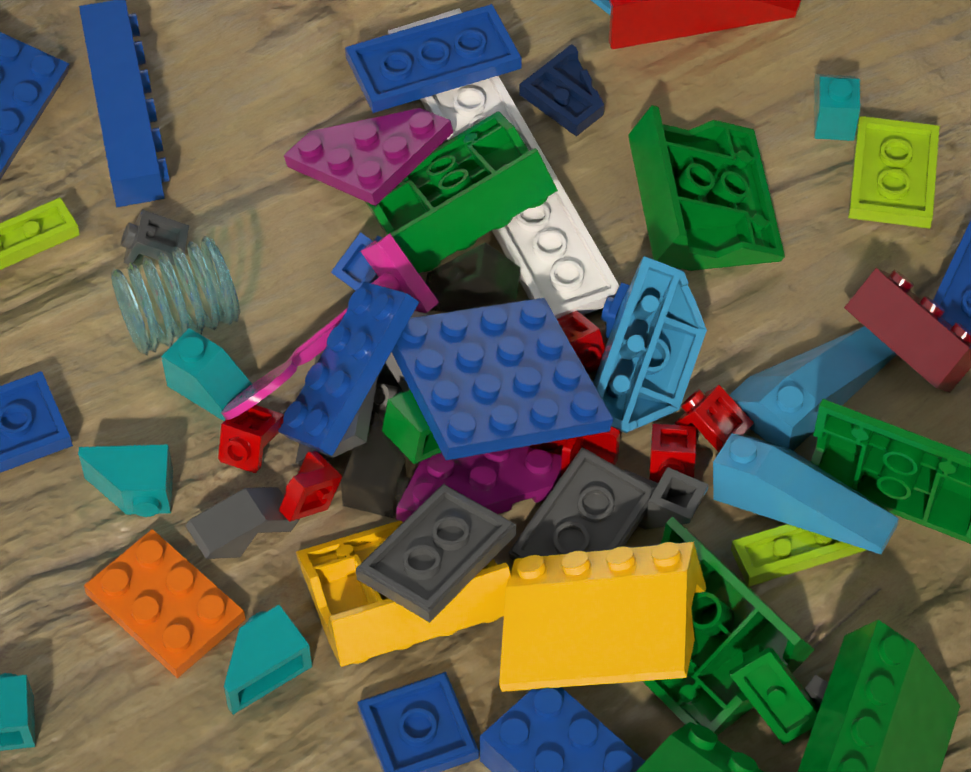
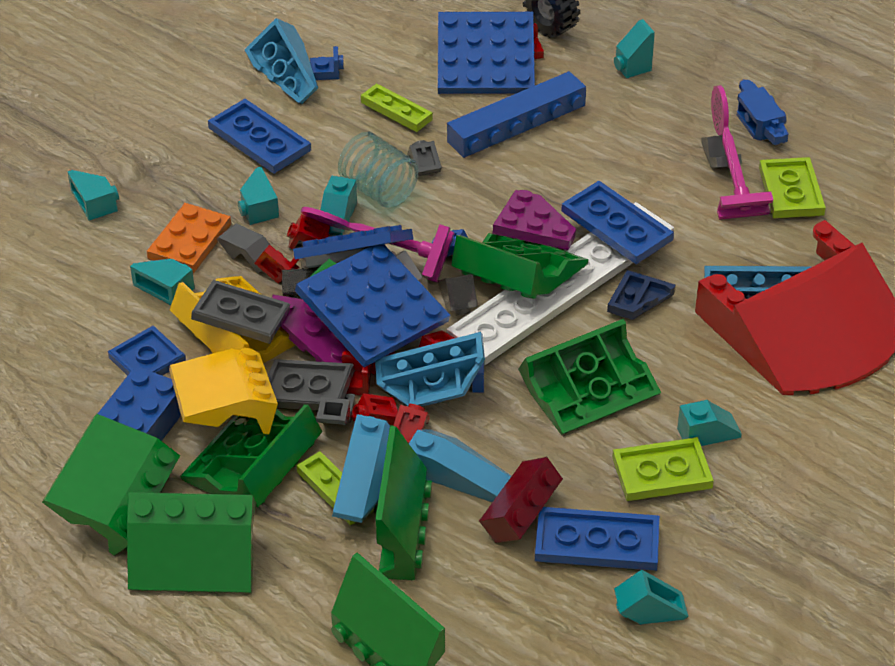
camera: 70 degrees right, 10 degrees down
green plate [729,644,819,745] -> none

